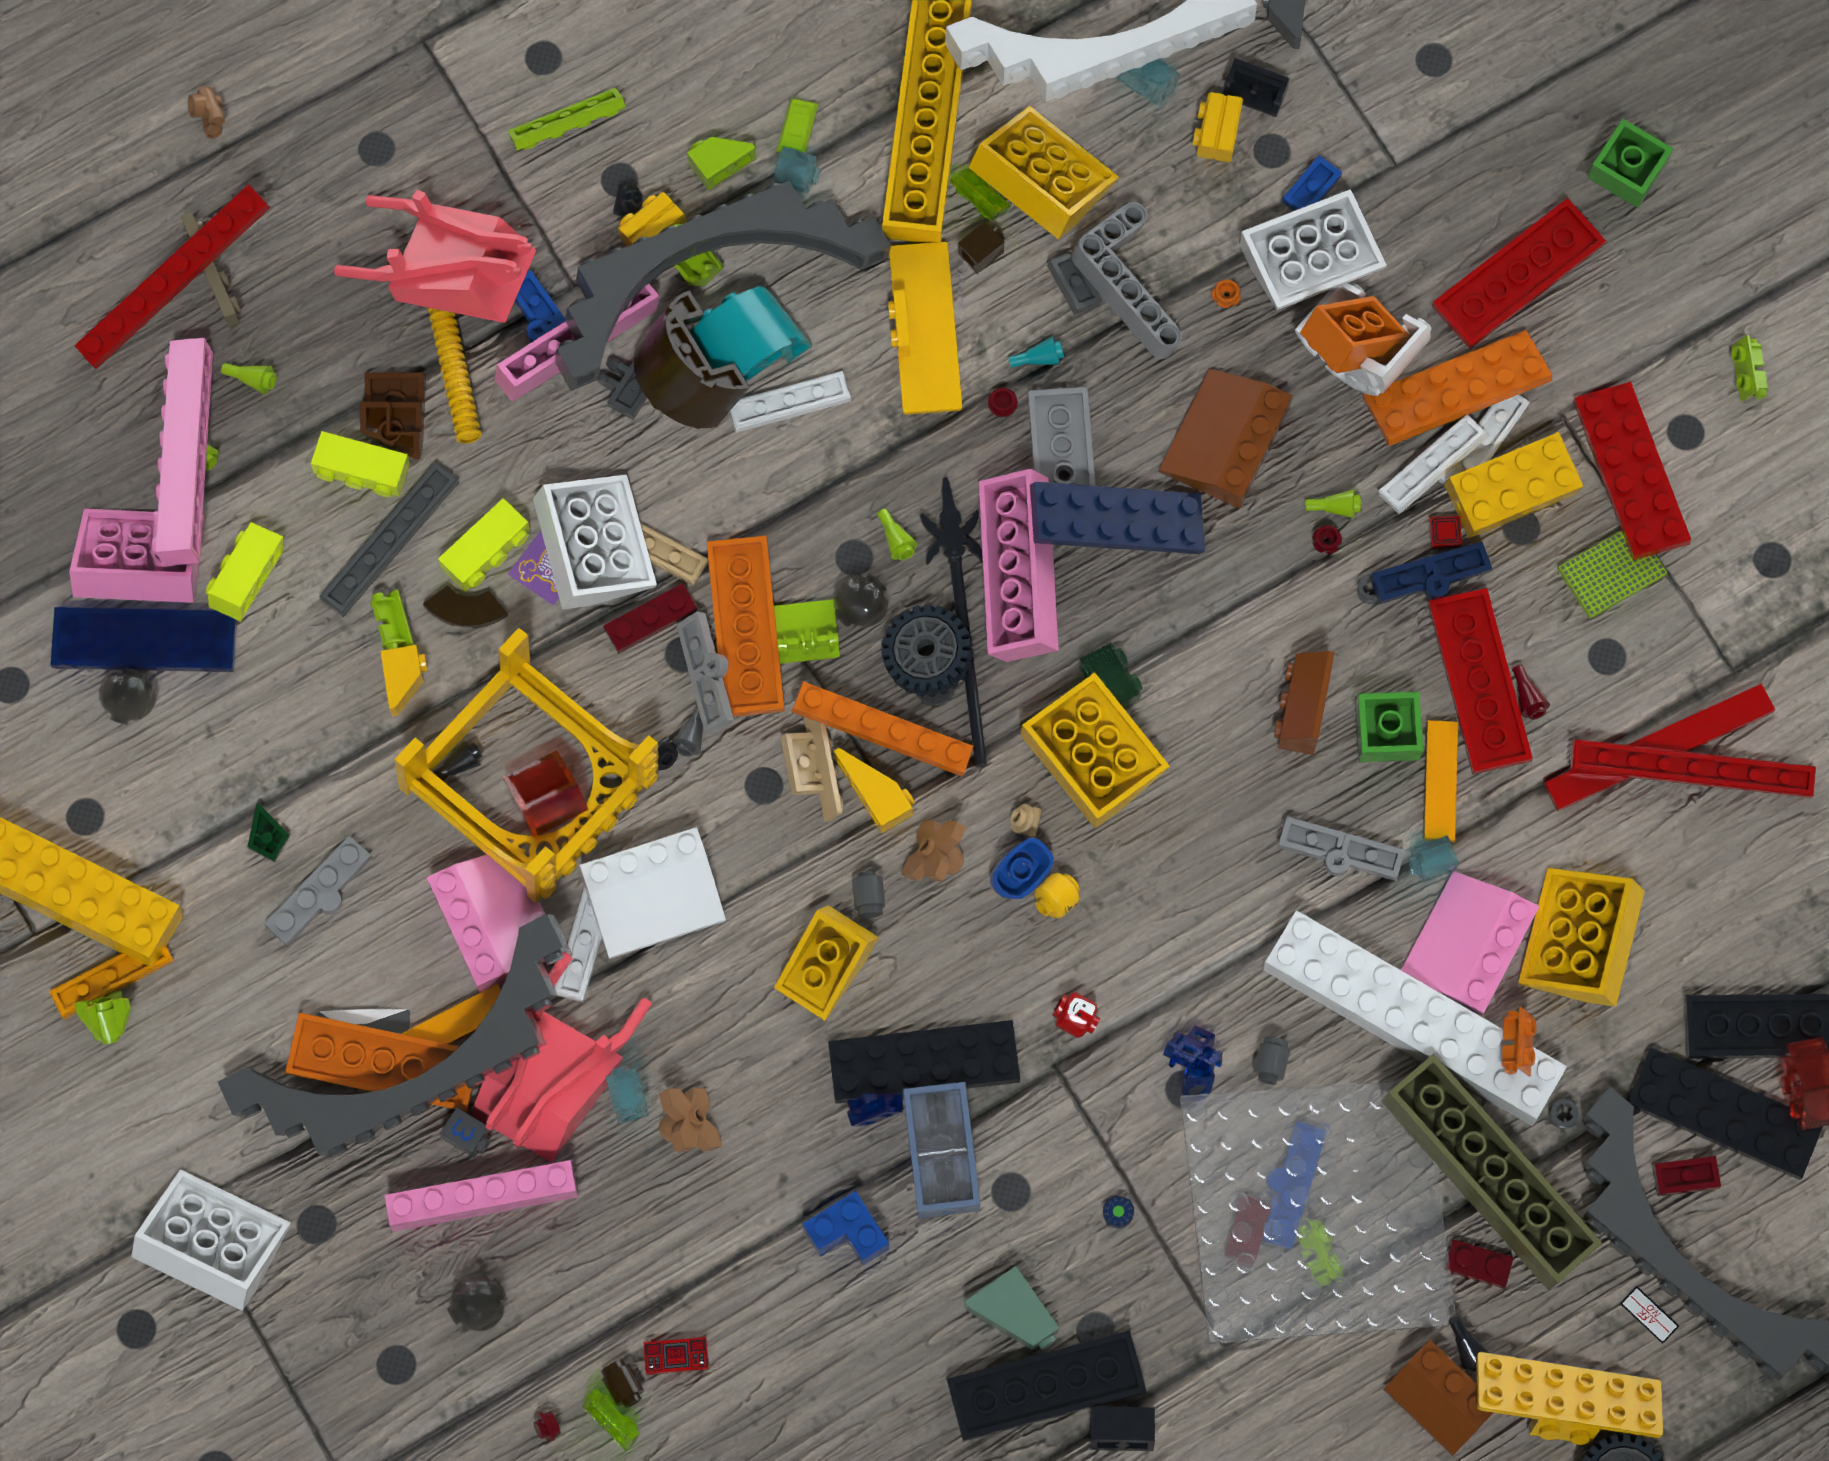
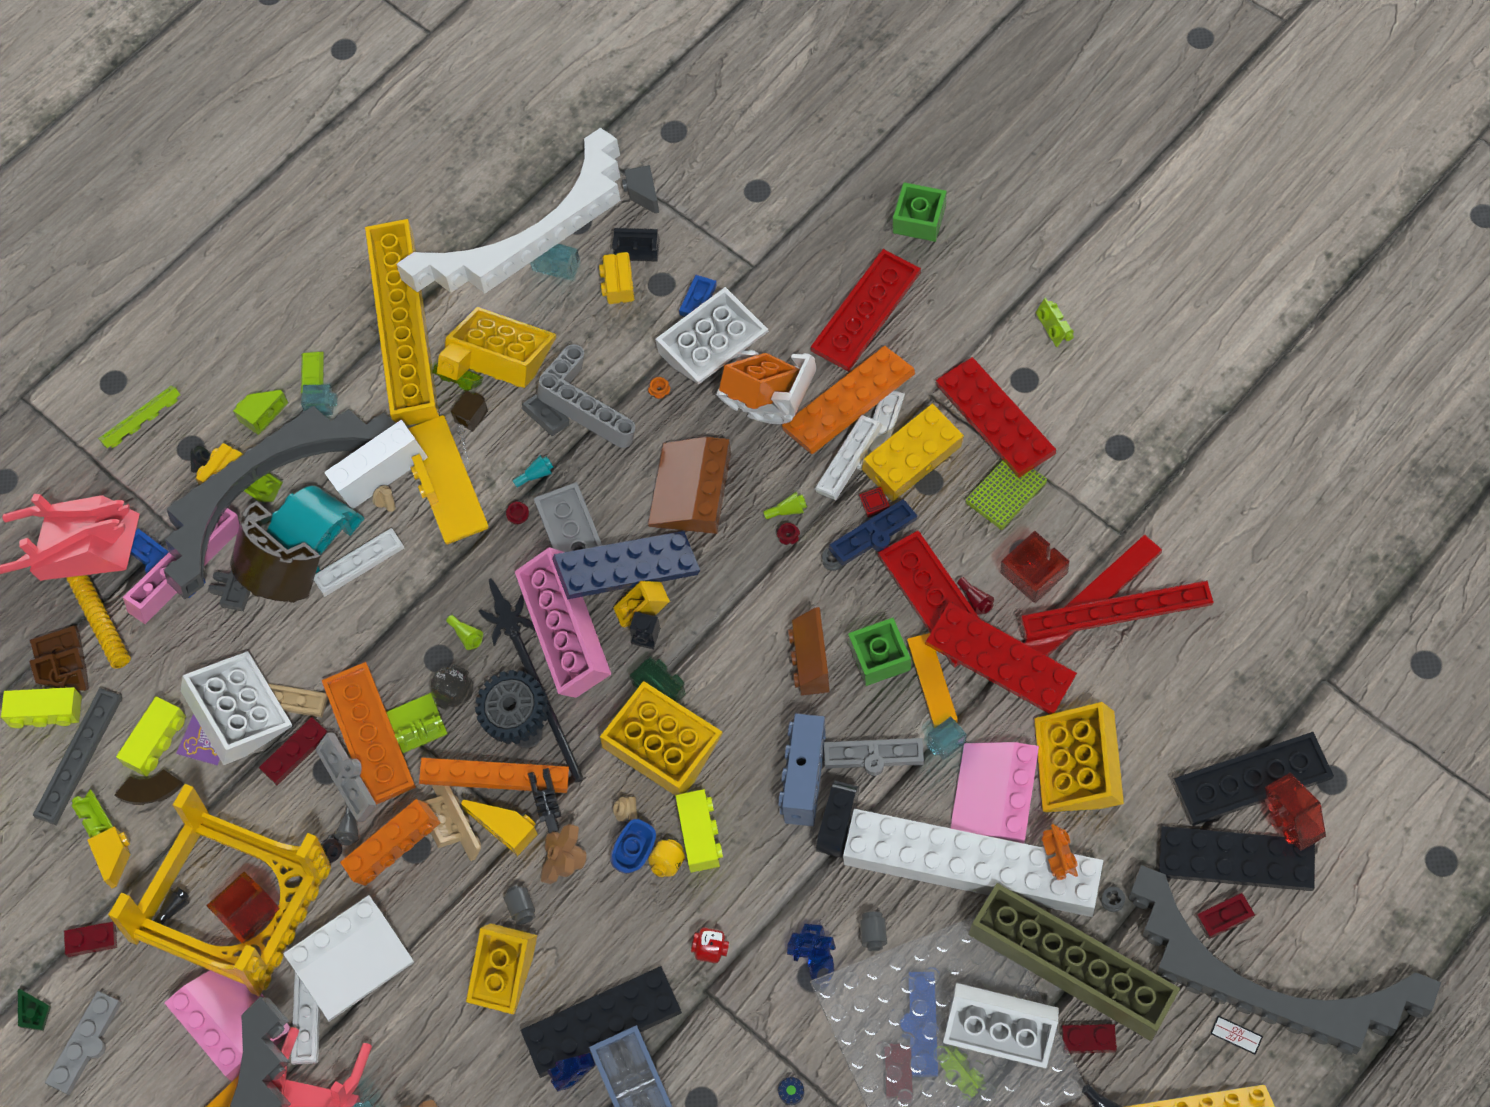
camera: 10 degrees left, 10 degrees down
none -> dark red plate [64,921,117,957]
none -> white slope [324,420,428,509]
none -> orange brick [340,799,441,886]
none -> tan plate [373,485,396,512]
none -> yellow brick [437,342,472,381]
none -> black hinge [527,768,562,833]
none -> yellow slope [613,581,670,627]
none -> black brick [629,612,661,650]
none -> neon yellow brick [675,789,723,873]
none -> sand blue brick [779,713,826,827]
none -> black brick [816,781,860,858]
none -> red plate [925,602,1077,714]
none -> white slope [943,983,1059,1068]
none -> clear red piece [1000,531,1070,604]

